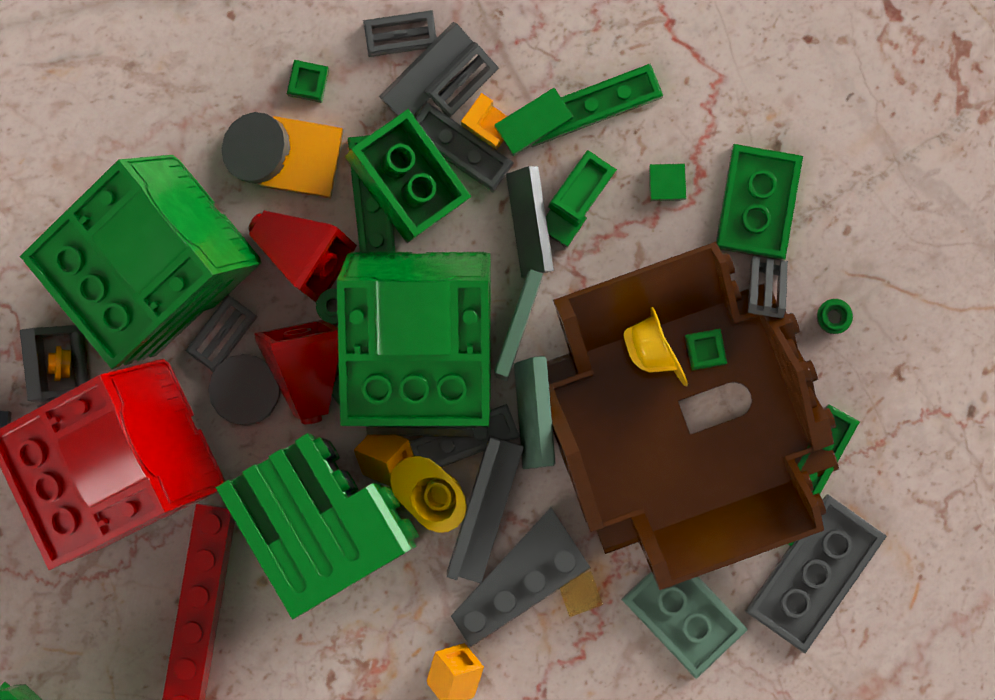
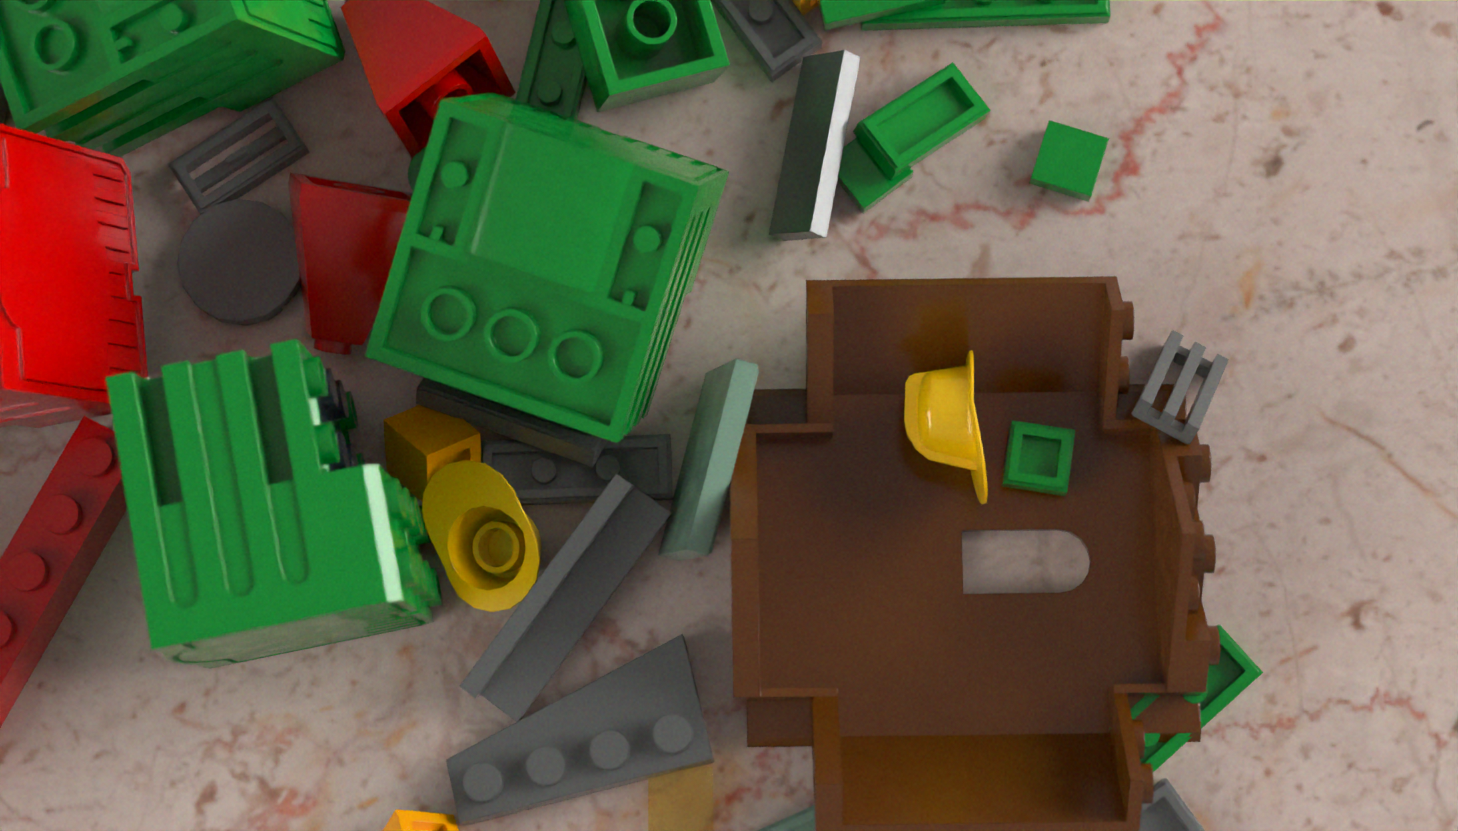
camera: 20 degrees right, 5 degrees down
sand green tile [494,270,543,381] -> none
green tile [716,144,803,261] -> none
green plate [817,299,853,334] -> none

